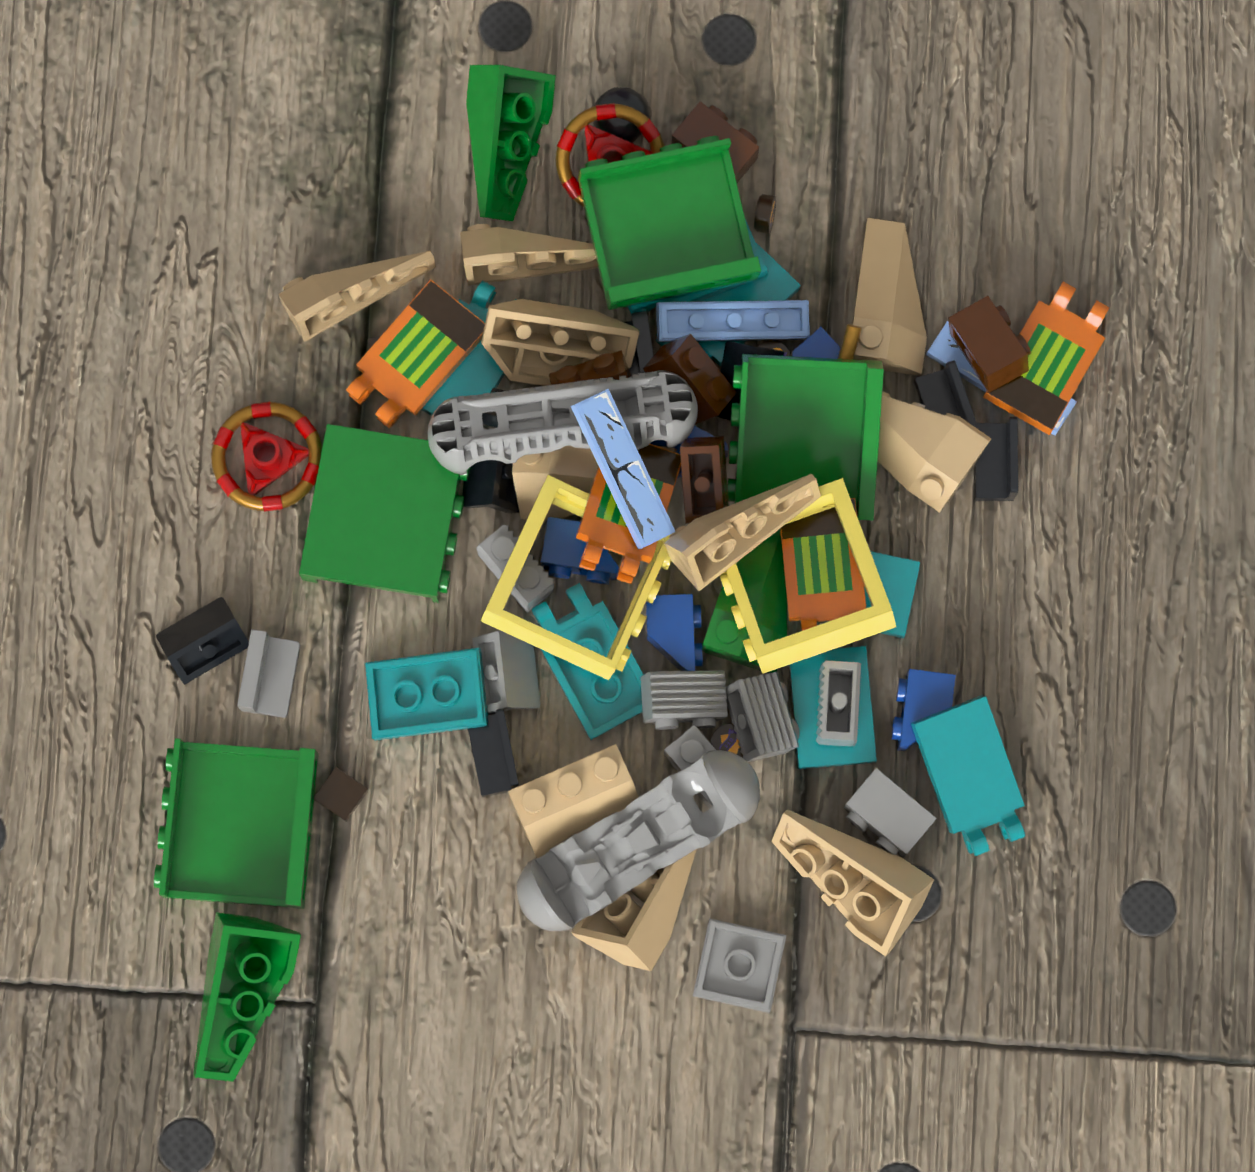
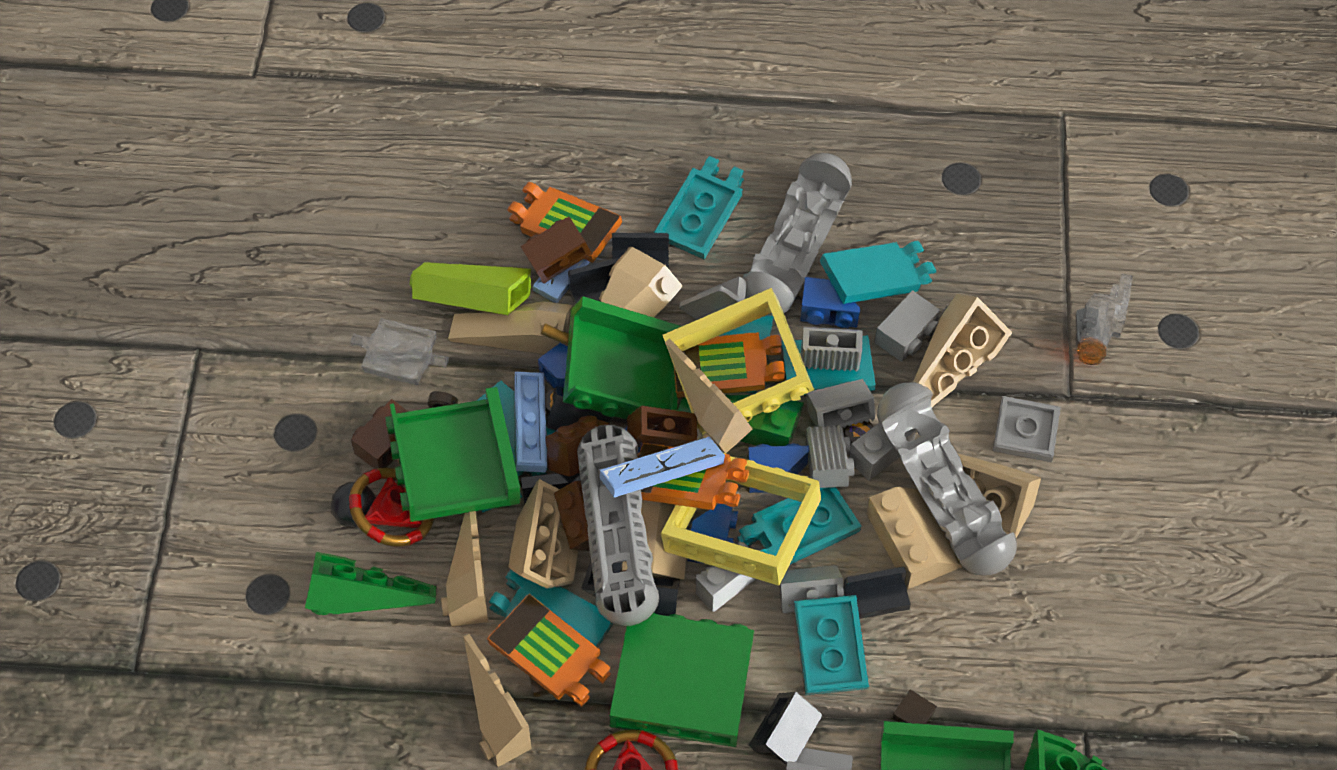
camera: 90 degrees left, 20 degrees down
none -> clear plate [350,318,449,385]
none -> lime slope [410,262,531,315]
none -> teal tile [654,156,744,260]
none -> light grey panel [679,276,747,320]
none -> light grey piece [742,153,852,316]
none -> panel [748,692,822,766]
none -> clear plate [1075,273,1133,365]

